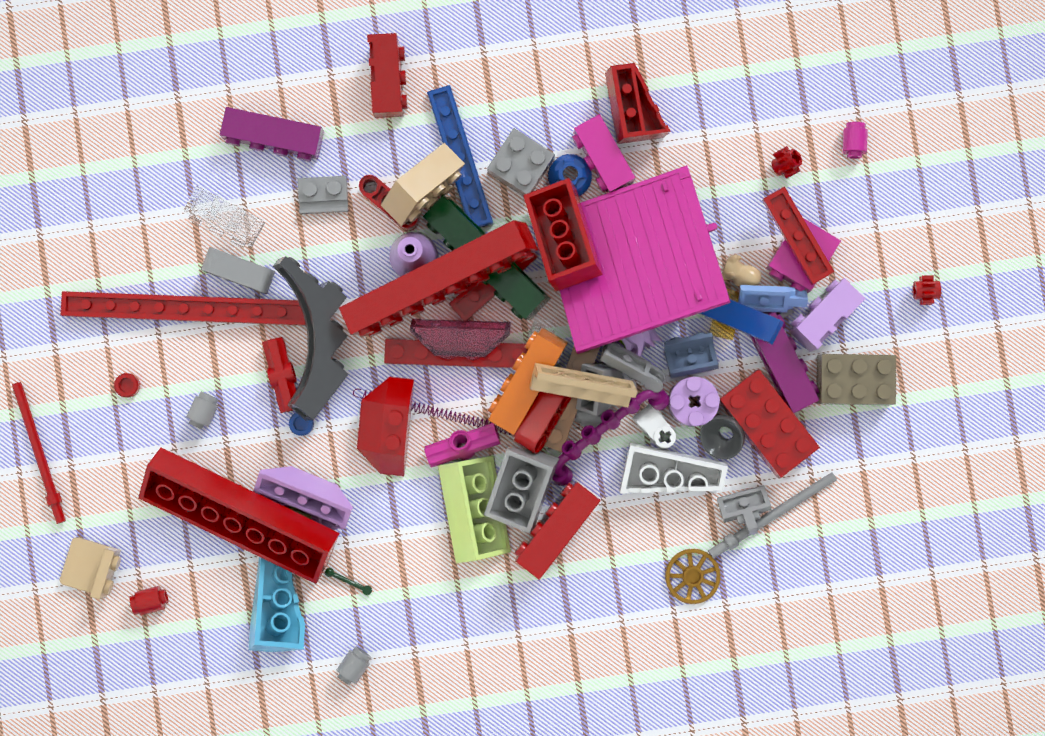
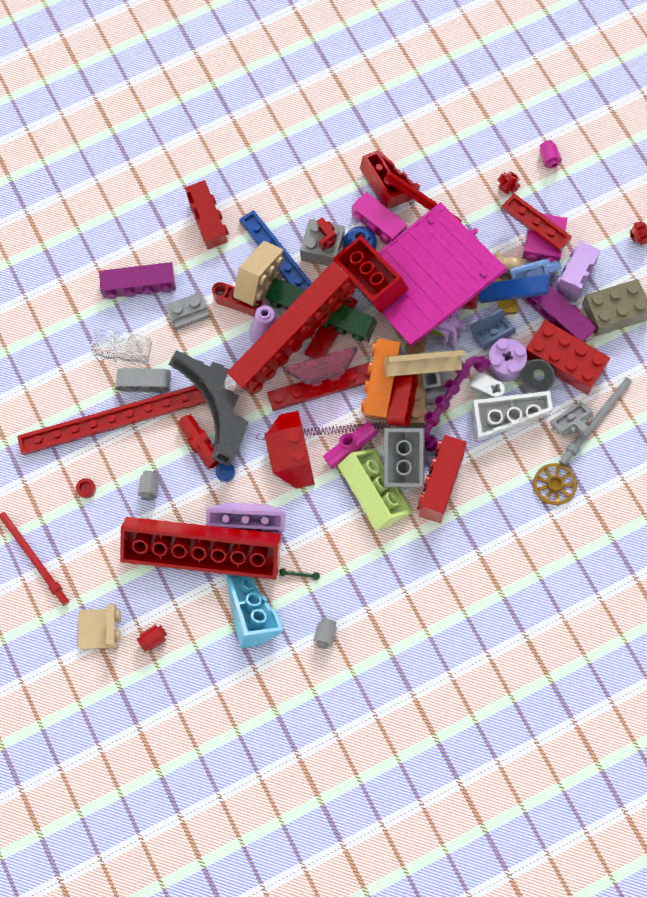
camera: 15 degrees left, 15 degrees down
light grey hinge [600,342,665,393] -> none
none -> red bracket [316,217,337,251]
none -> red axle [384,171,462,223]

